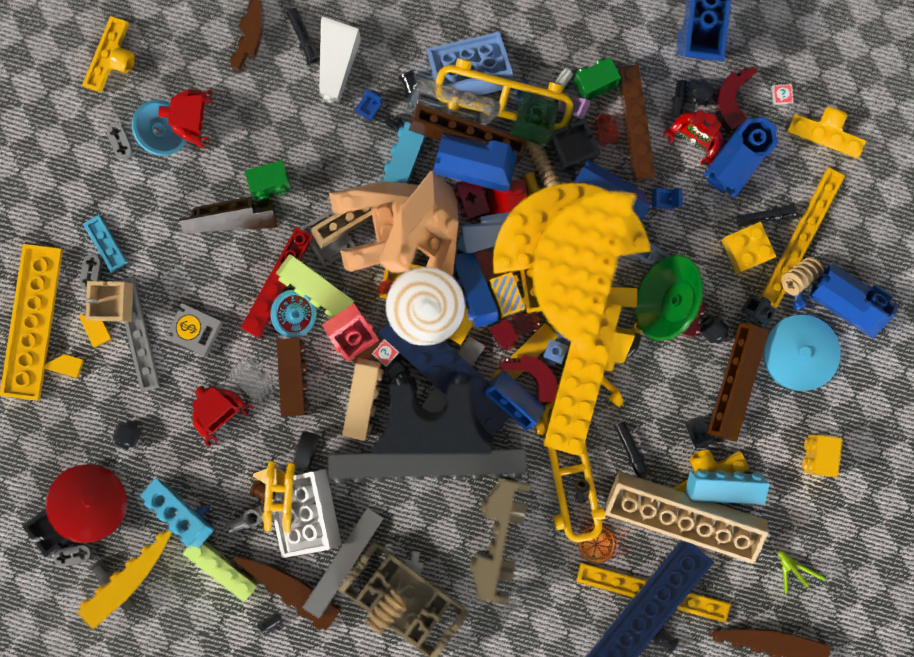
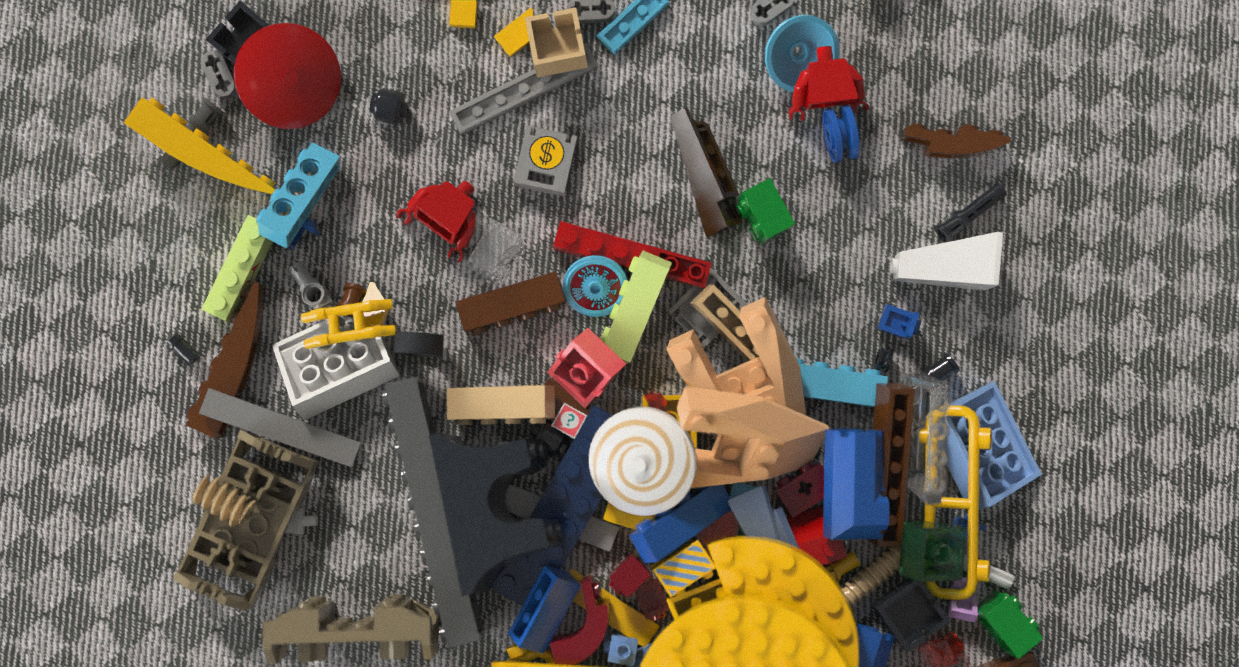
camera: 75 degrees right, 0 degrees up
none -> blue wheel [822,105,860,163]

